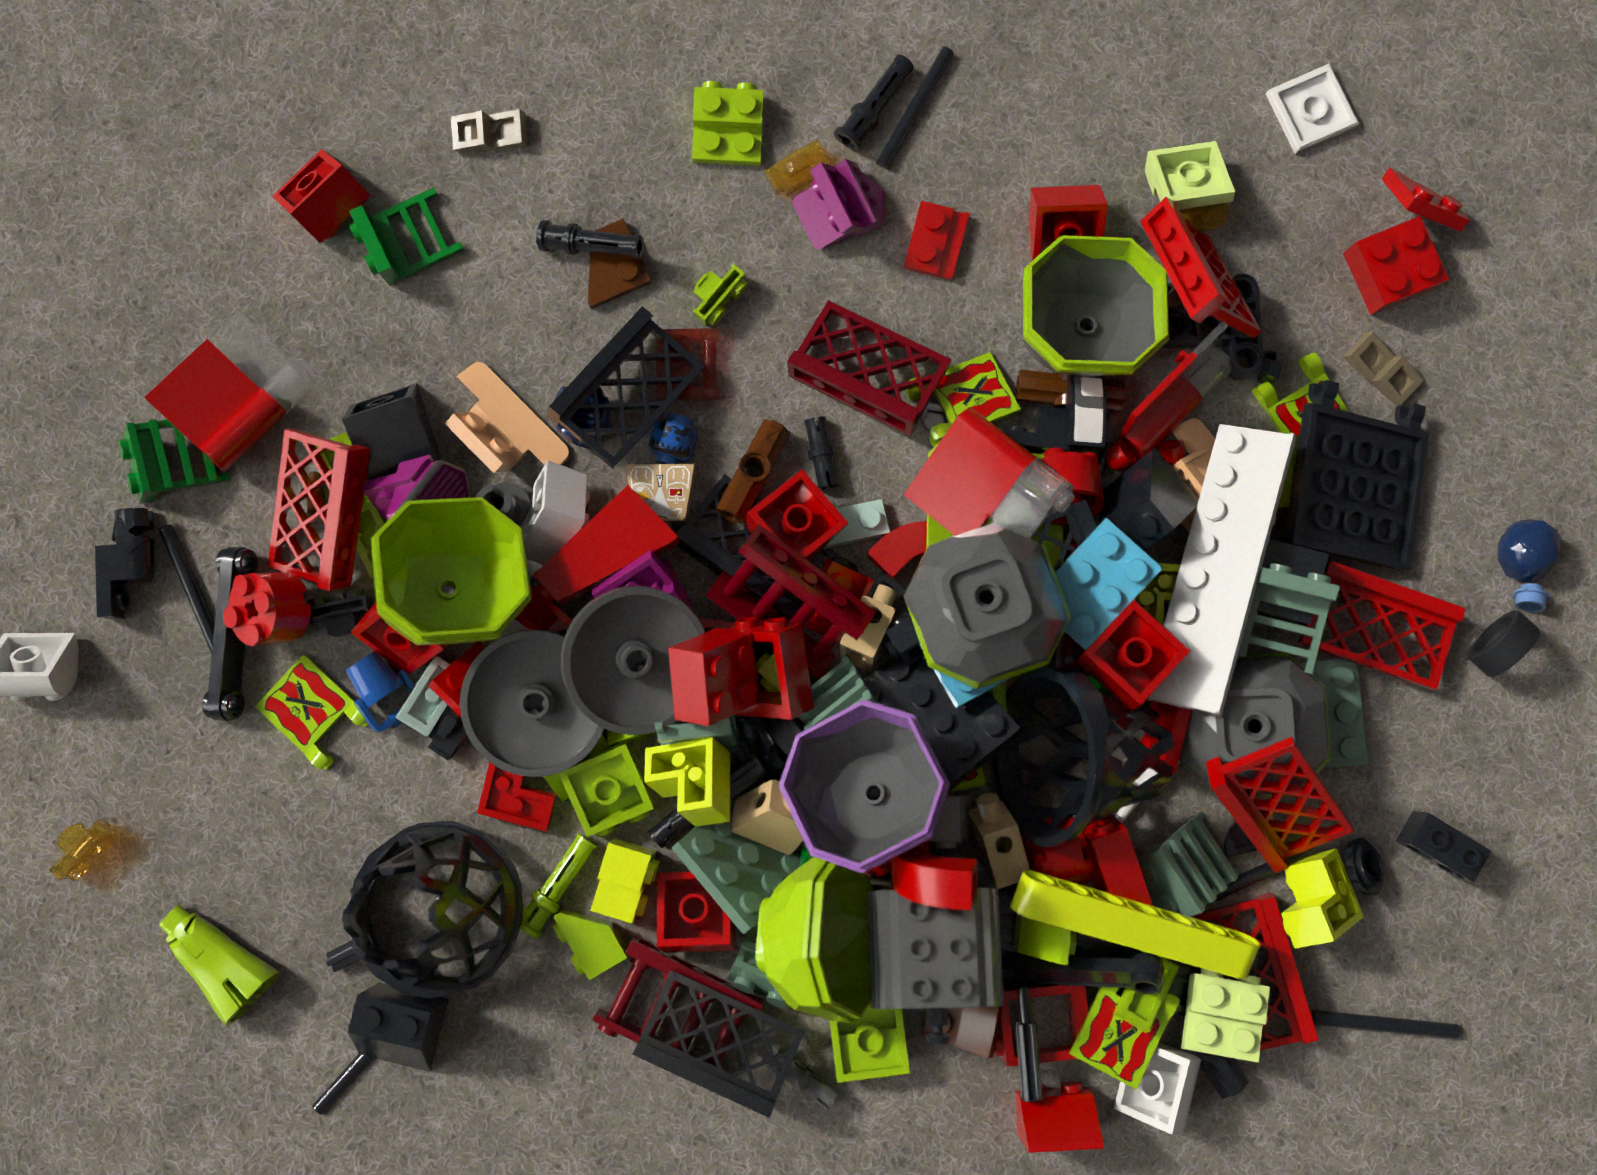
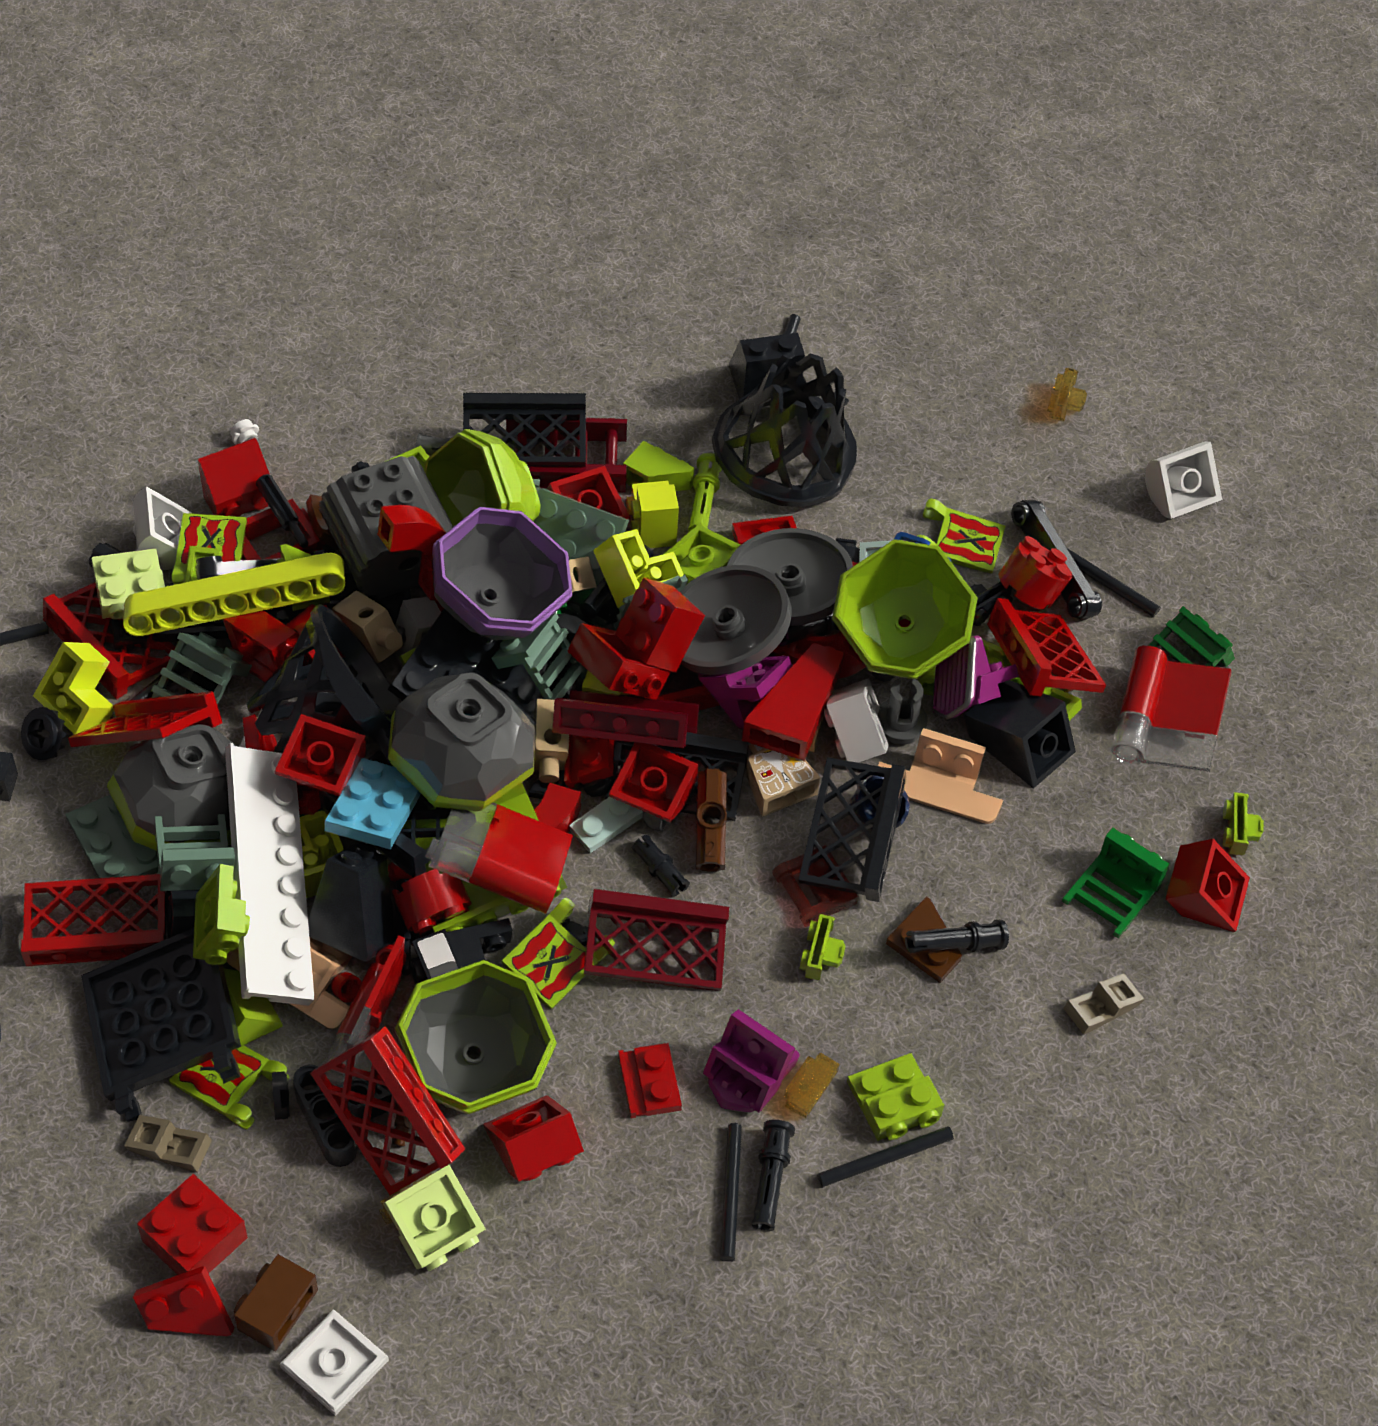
camera: 155 degrees right, 30 degrees down
black plate [95,508,155,620] -> none
lime piece [159,905,280,1027] -> none
blue head [648,413,699,464] -> none
none -> lime plate [193,864,250,965]
none -> reddish brown brick [234,1254,318,1352]
none -> black bar [817,1126,954,1187]
none -> lime piece [1223,792,1264,855]

